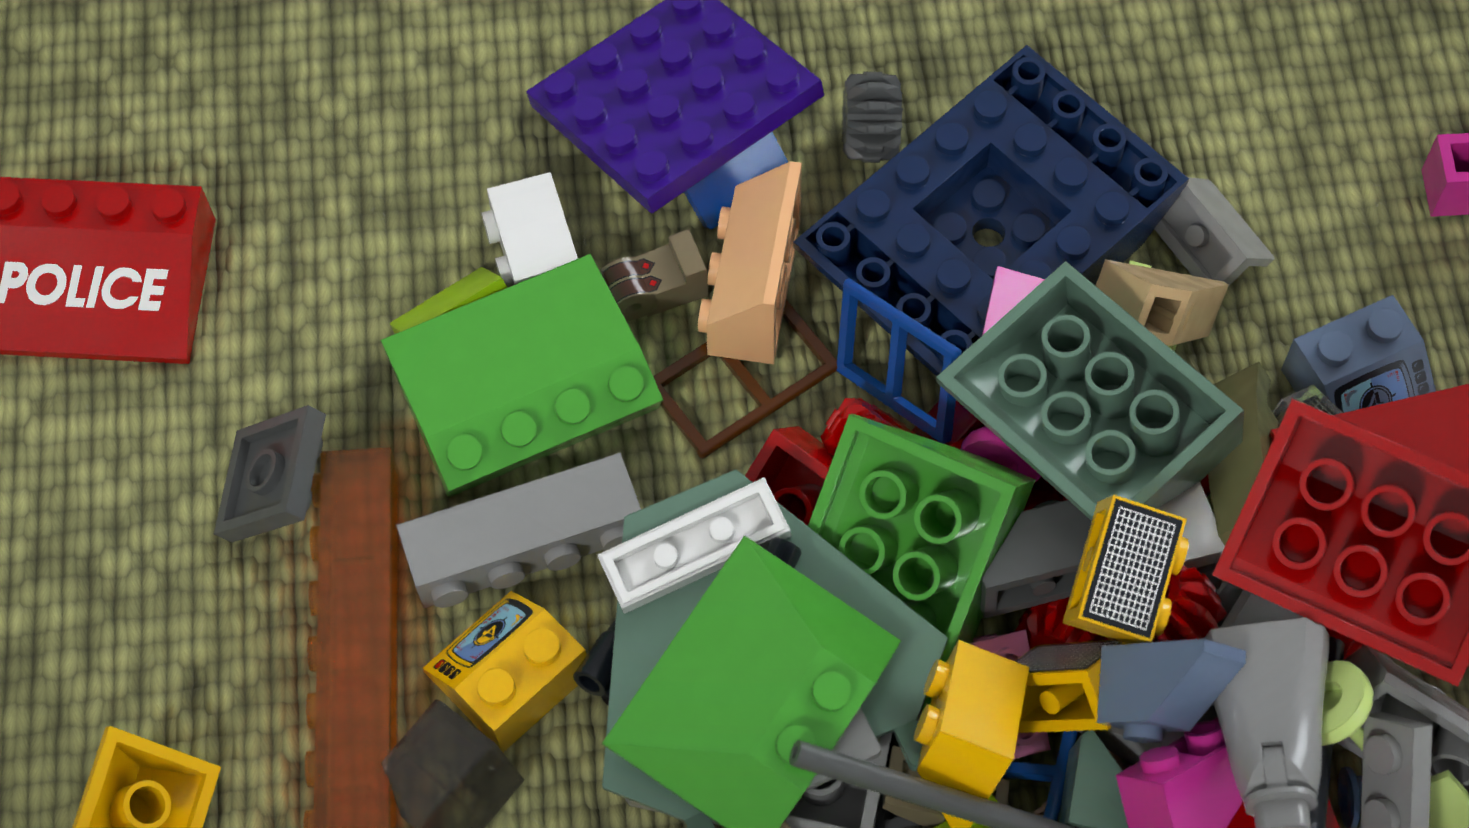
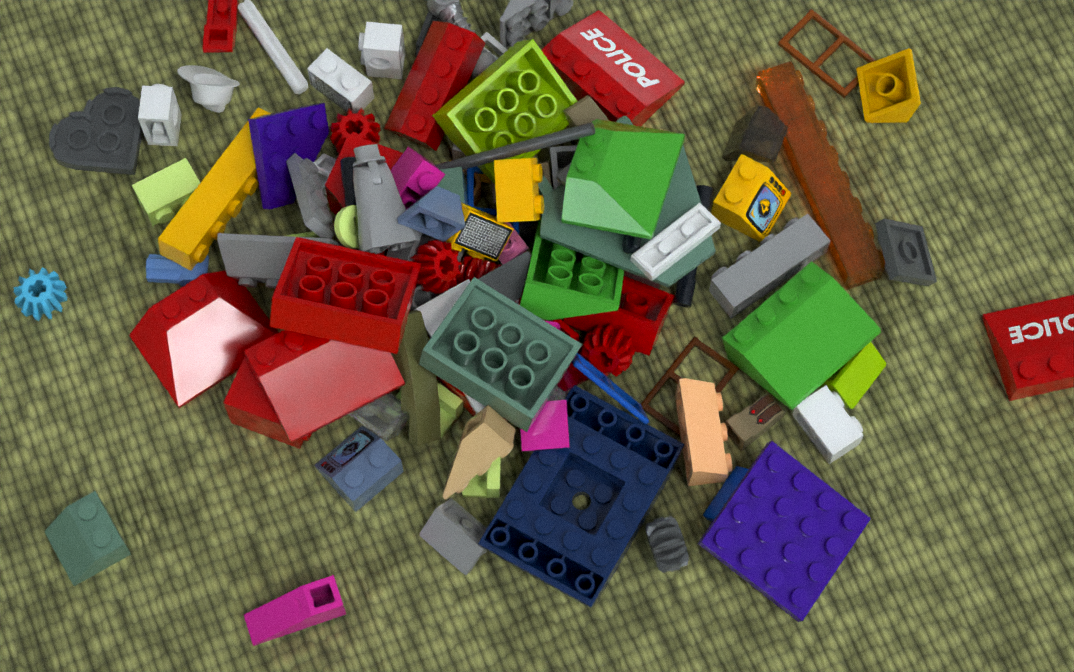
camera: 160 degrees right, 5 degrees up
brick [1063,495,1189,644] -> none

